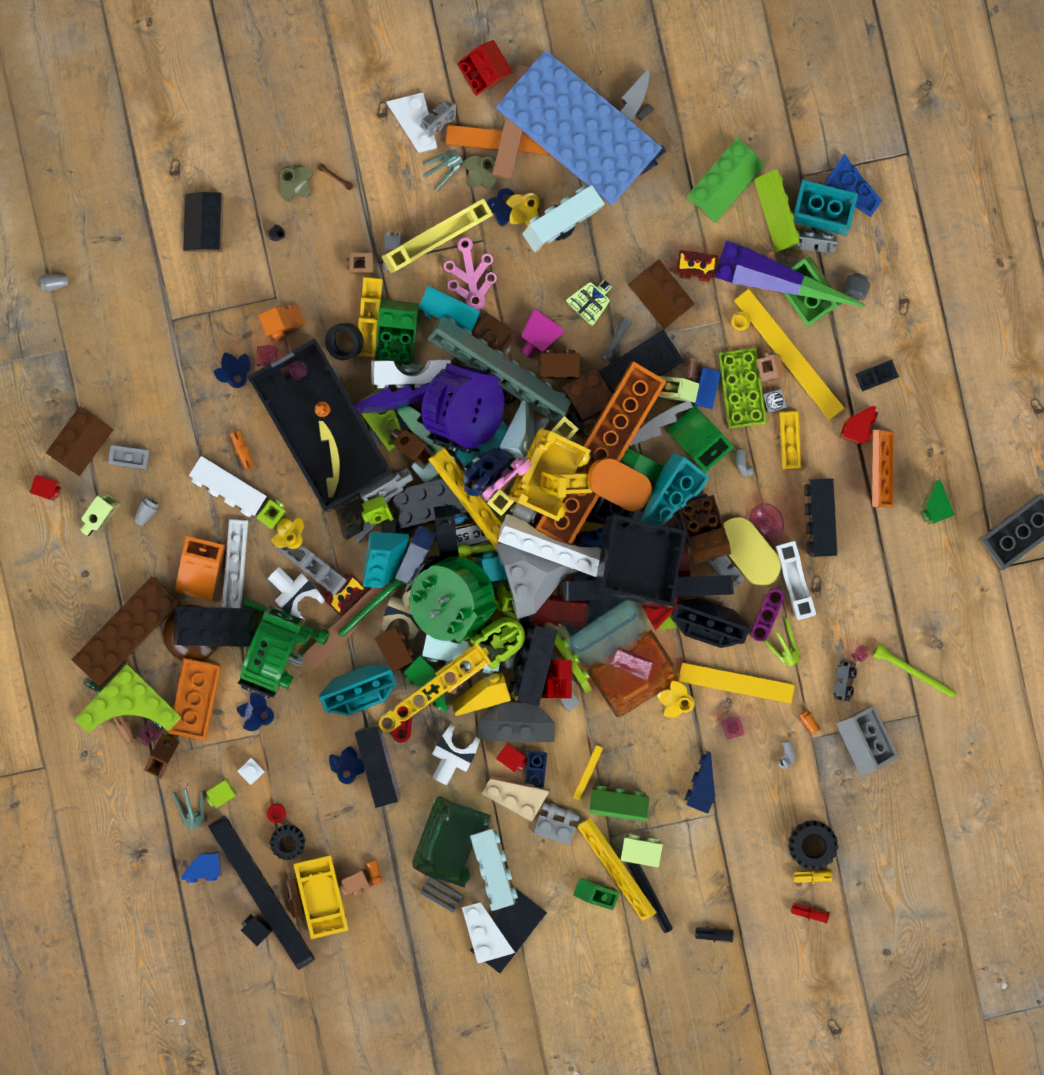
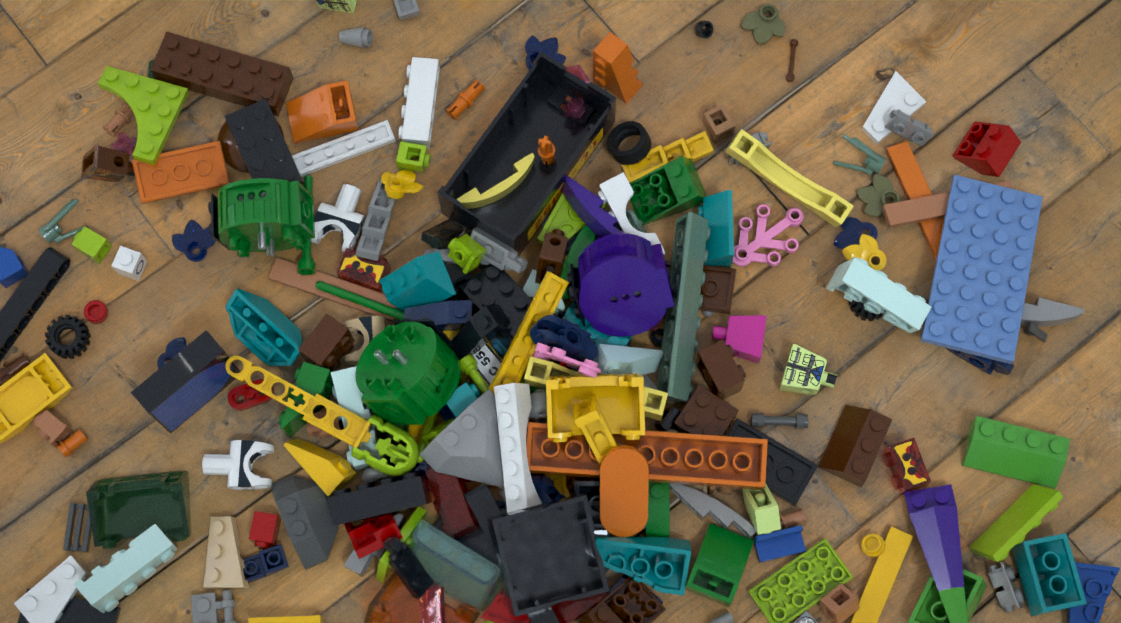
camera: 65 degrees right, 15 degrees down
none -> black hinge [383,537,434,599]

